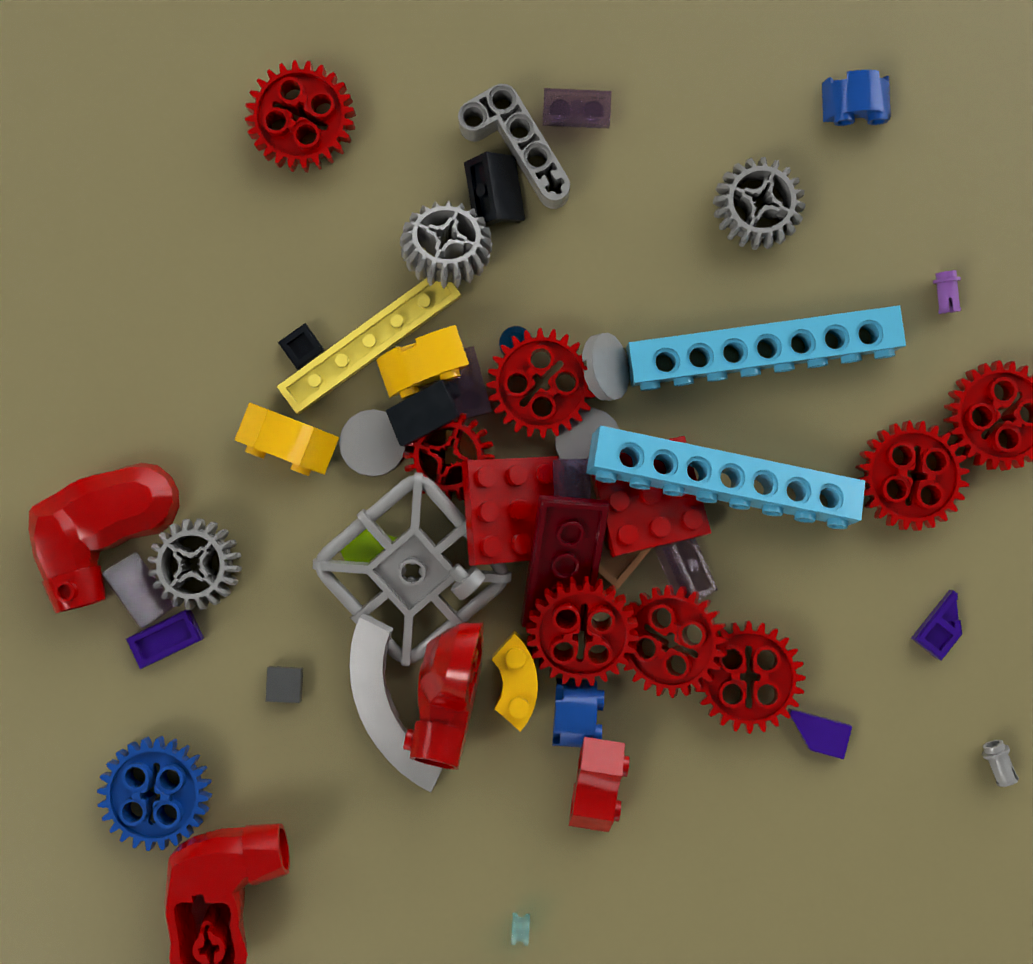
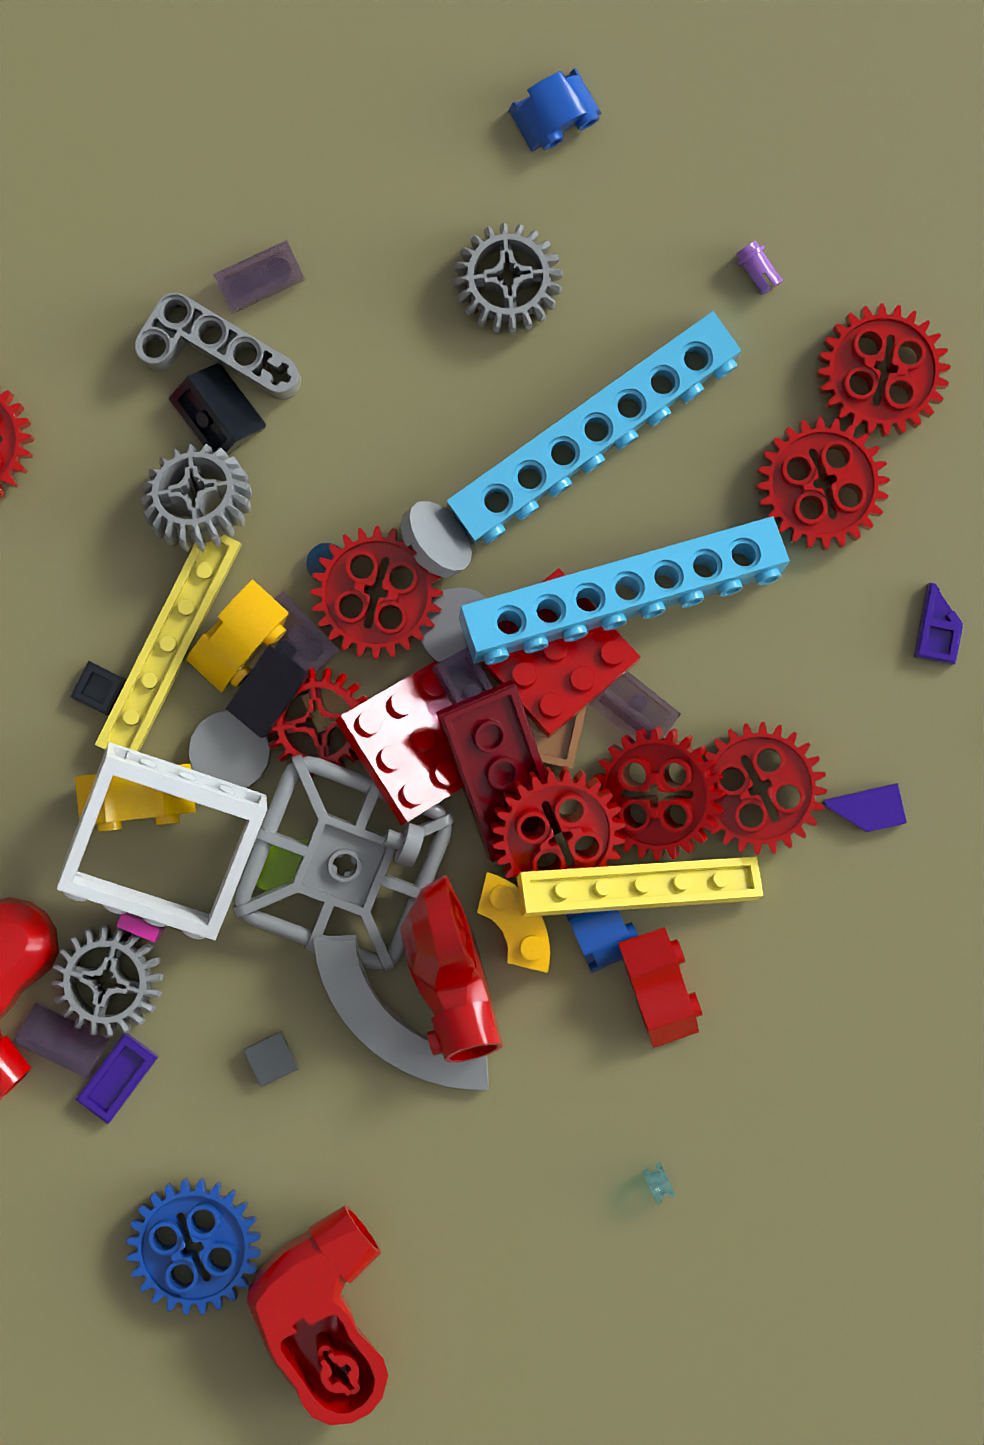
camera: 35 degrees left, 0 degrees up
none -> white window [57,742,267,941]
none -> dark pink tile [116,912,165,942]
none -> light yellow plate [517,856,763,917]

